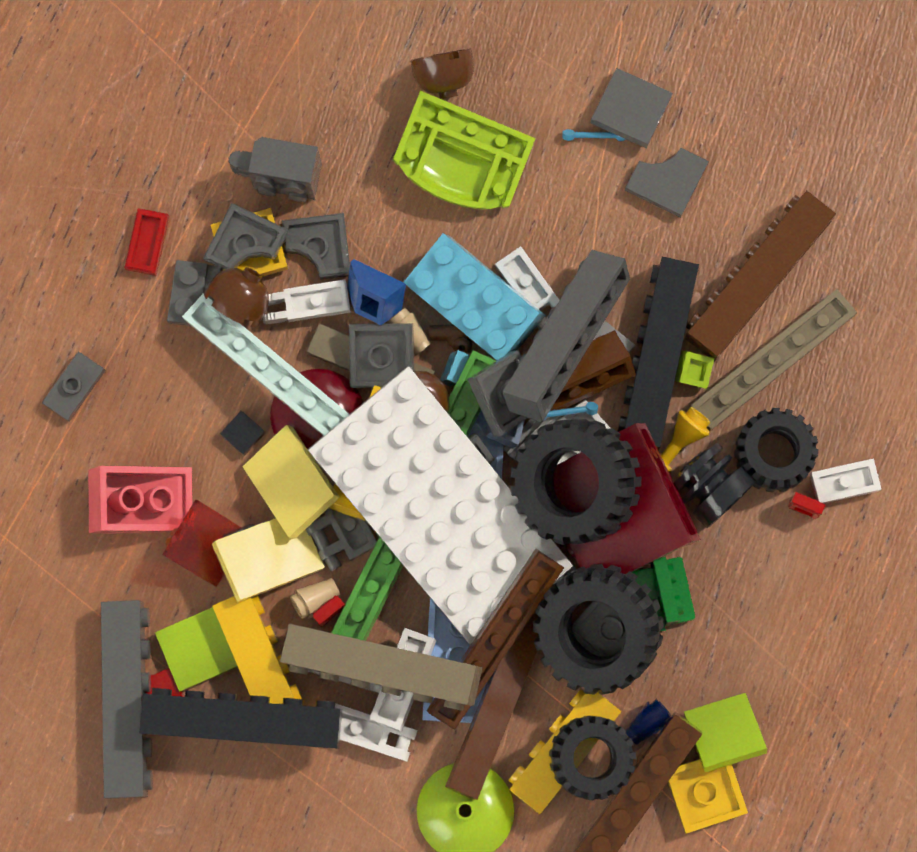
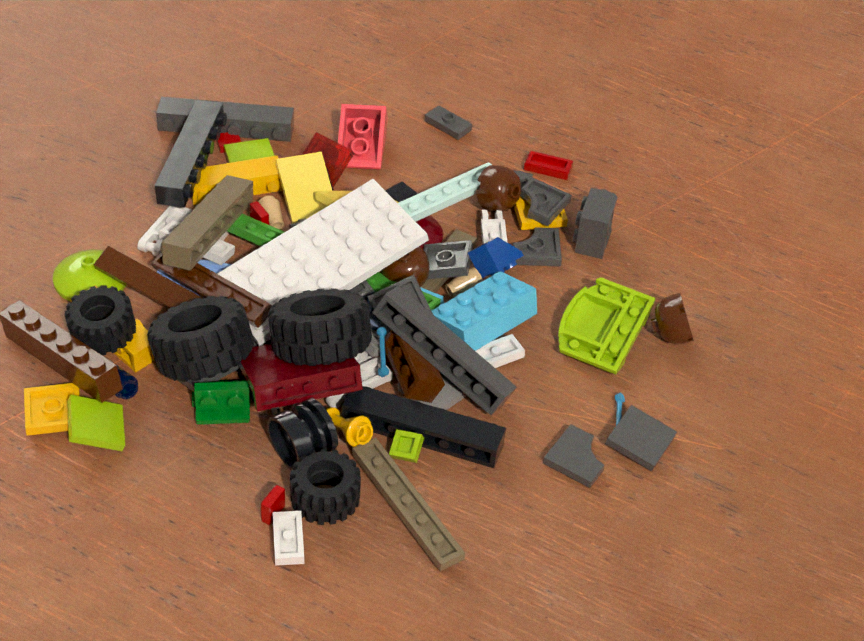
camera: 90 degrees right, 35 degrees down
reddish brown brick [685,190,836,362] -> none

